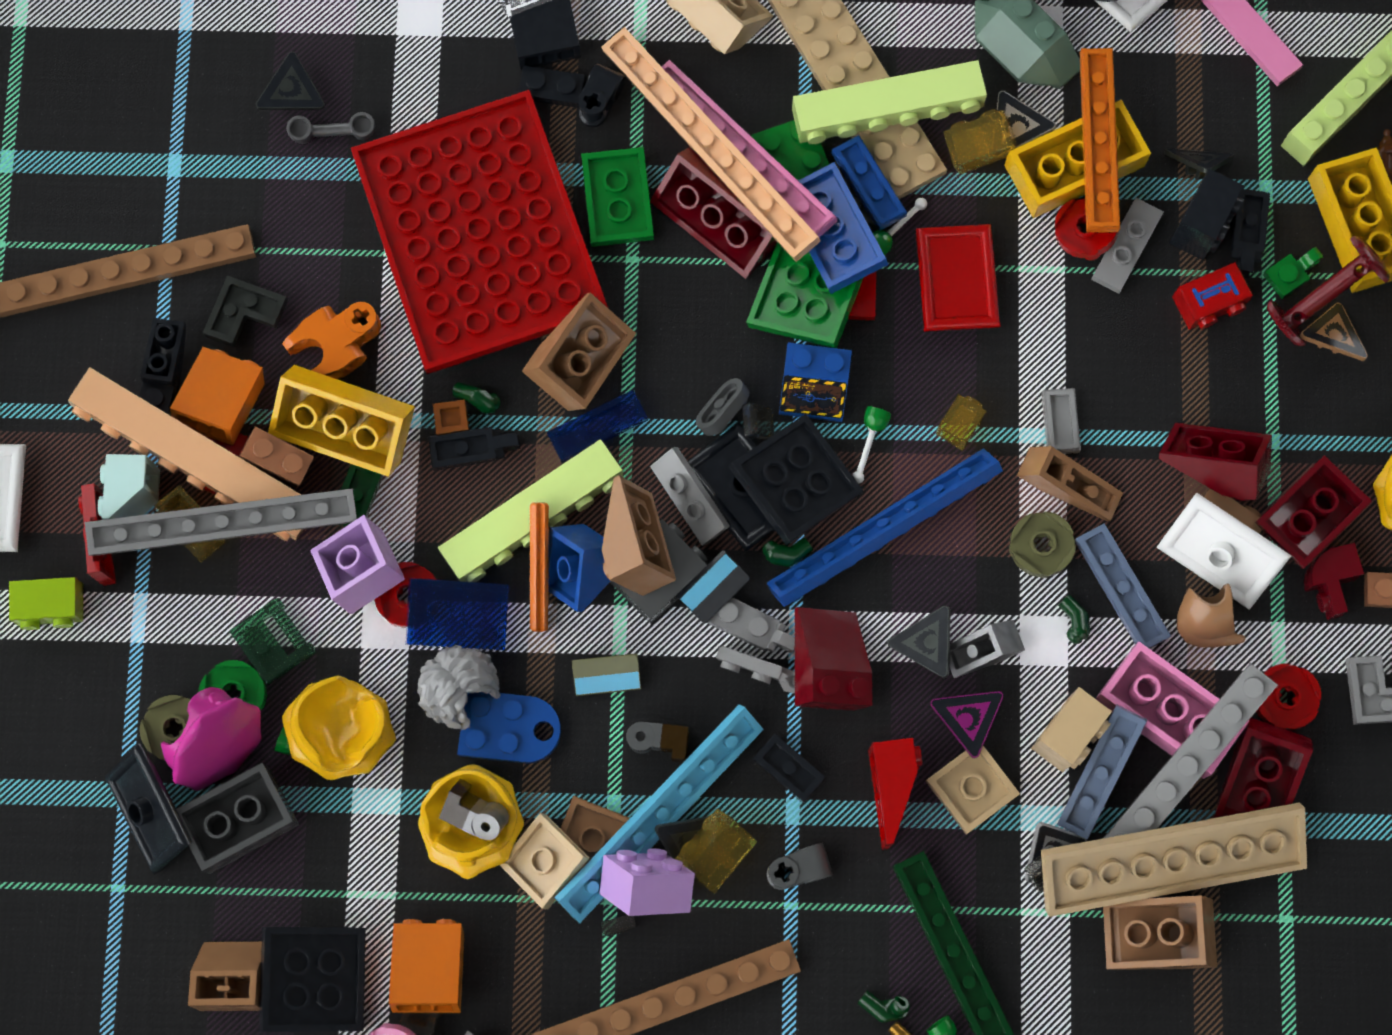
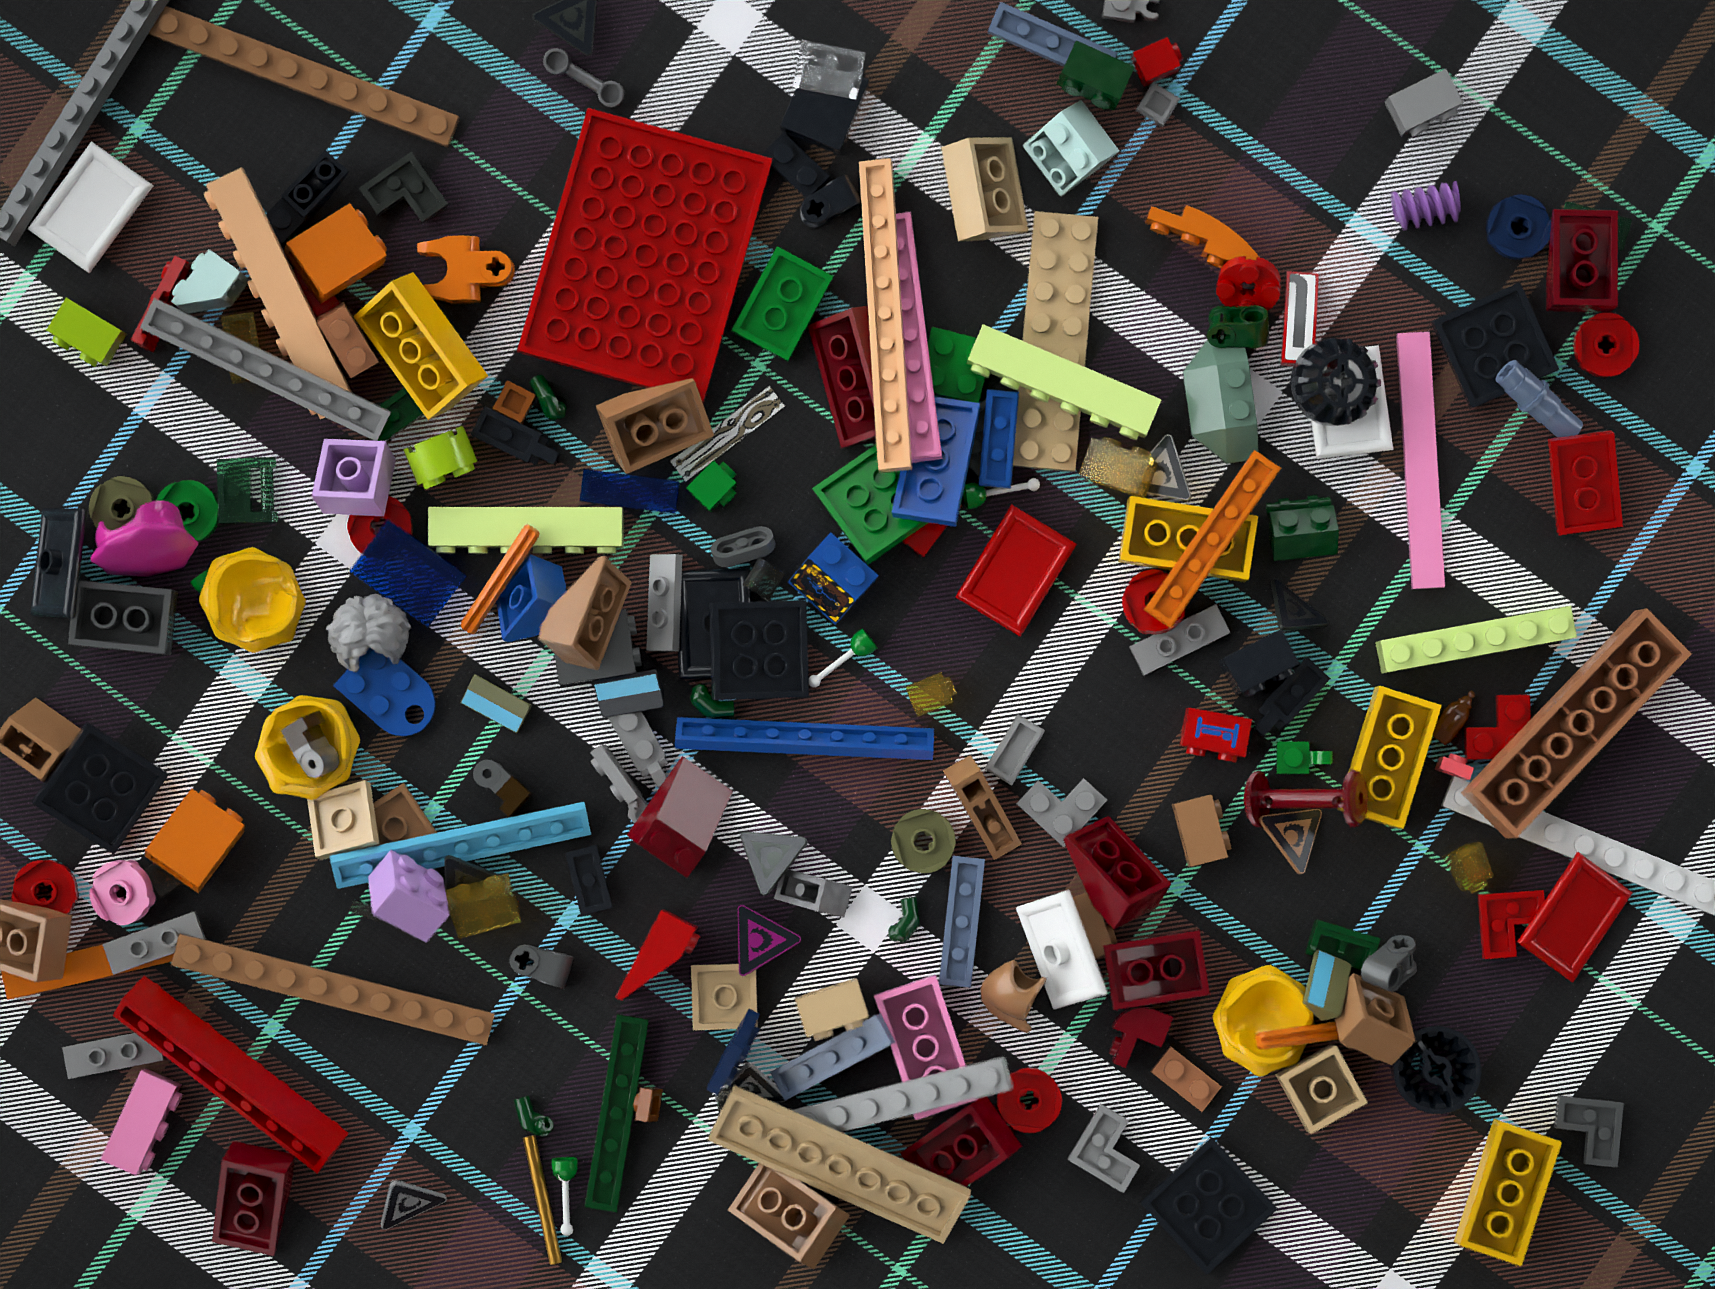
camera: 30 degrees right, 10 degrees up
none -> lime brick [403,426,477,489]
none -> dark orange plate [634,1087,663,1122]
none -> sticker [670,386,785,481]
none -> green brick [686,460,737,513]
none -> dark blue plate [706,1008,760,1095]
none -> light grey plate [1016,778,1107,847]
none -> medium nougat brick [1172,794,1231,867]
none -> dark green brick [1266,495,1339,561]

